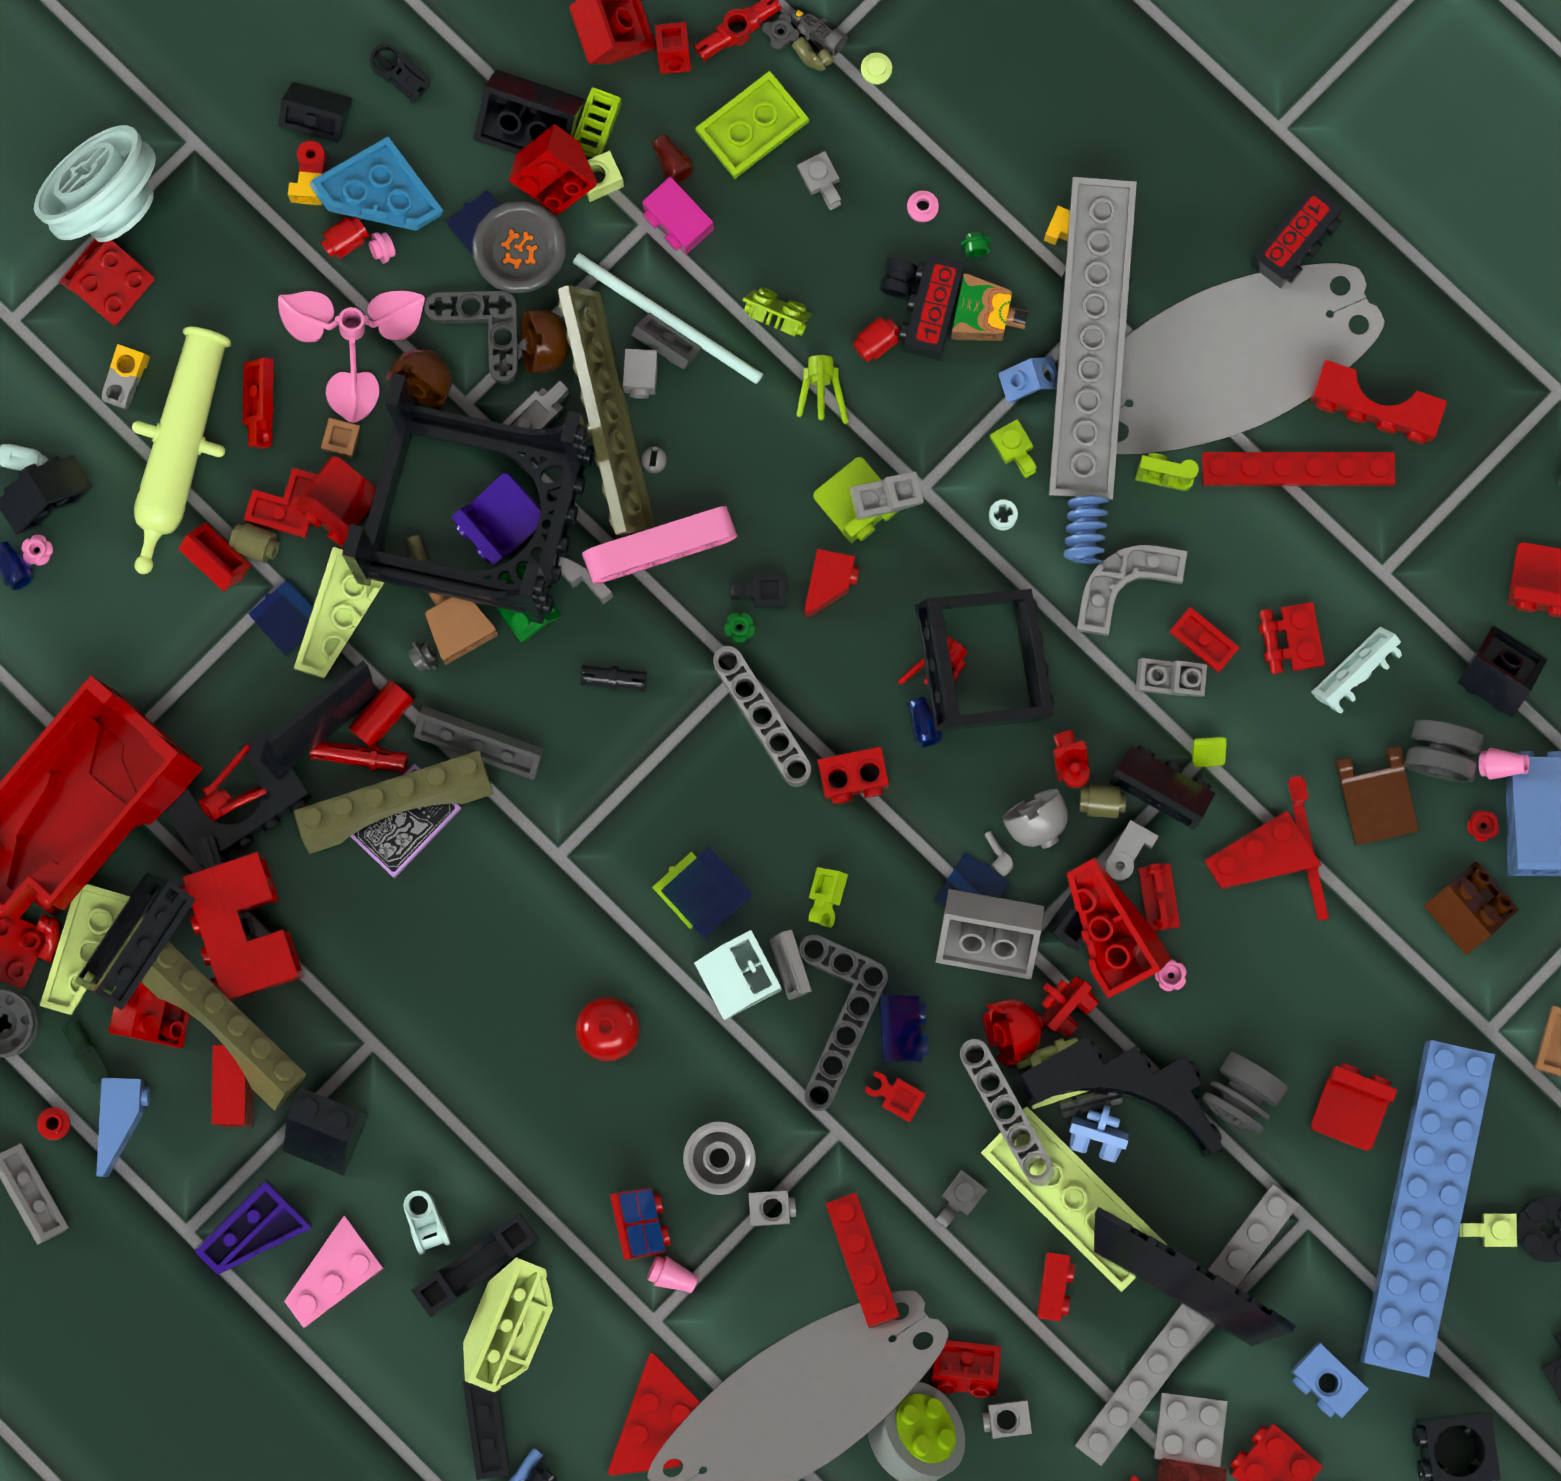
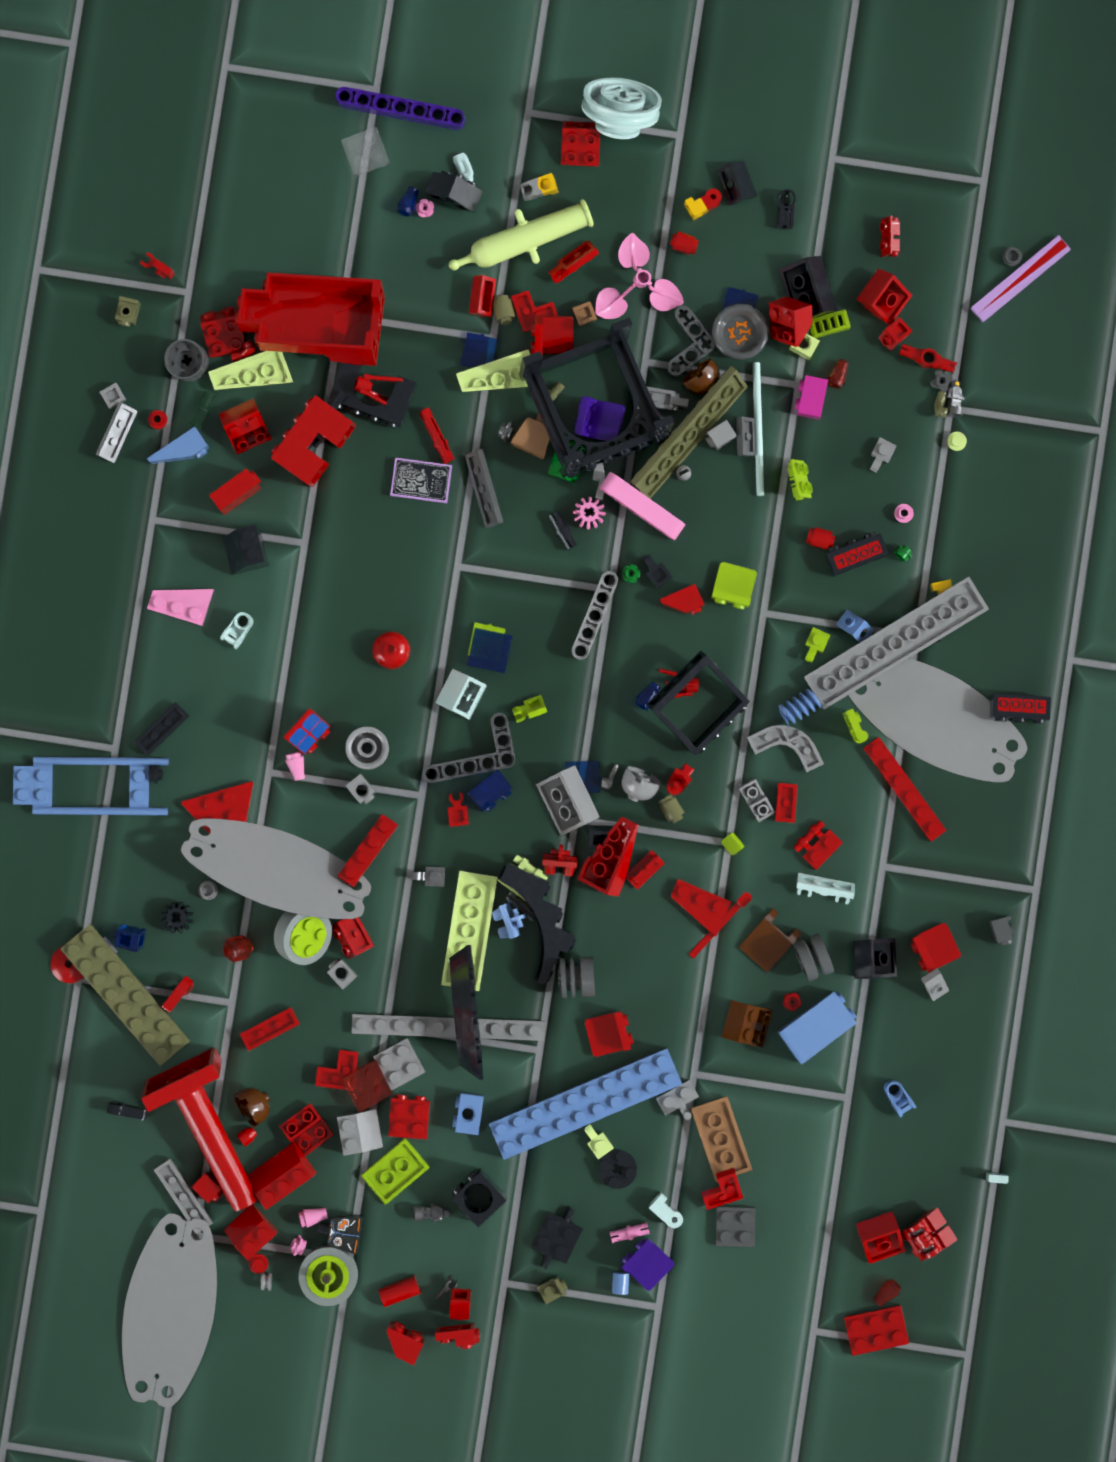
camera: 55 degrees right, 5 degrees up
black window [74,872,196,1010] -> none
olive arch [141,941,307,1111] -> none
dark purple wedge [194,1179,312,1275] -> none
black slope [260,660,374,779] -> none
olive arch [294,750,494,854] -> none
dark azure plate [310,137,443,231] -> none
red brick [348,679,414,748] -> none
bright pink plate [369,232,395,264] -> none
reddish brown cylinder [386,349,452,410] -> none
black arch [411,1212,540,1317] -> none
yellowish green wedge [463,1257,553,1393] -> none
lime plate [695,71,809,179] -> none
light grey tile [769,929,812,1000] -> none
lime plant [796,355,849,424] -> none
red brick [818,747,889,805] -> none
light grey slope [849,472,924,520] -> none
black wheel [879,258,918,299] -> none
torso [951,273,1028,341] -> none
light grey beam [960,1039,1055,1186] -> none
red cylinder [983,999,1044,1066] -> none
light aqua bush [989,500,1018,530] -> none
red piece [1036,1252,1075,1322] -> none
light grey leg [1105,820,1159,882] -> none
black slope [1110,745,1216,830] -> none
bright pink plate [1155,959,1187,991] -> none
red arch [1310,360,1447,444] -> none
bright pink cone [1479,747,1530,780] -> none
none -> bright pink gear [573,497,606,530]
none -> light grey plate [656,1080,699,1120]

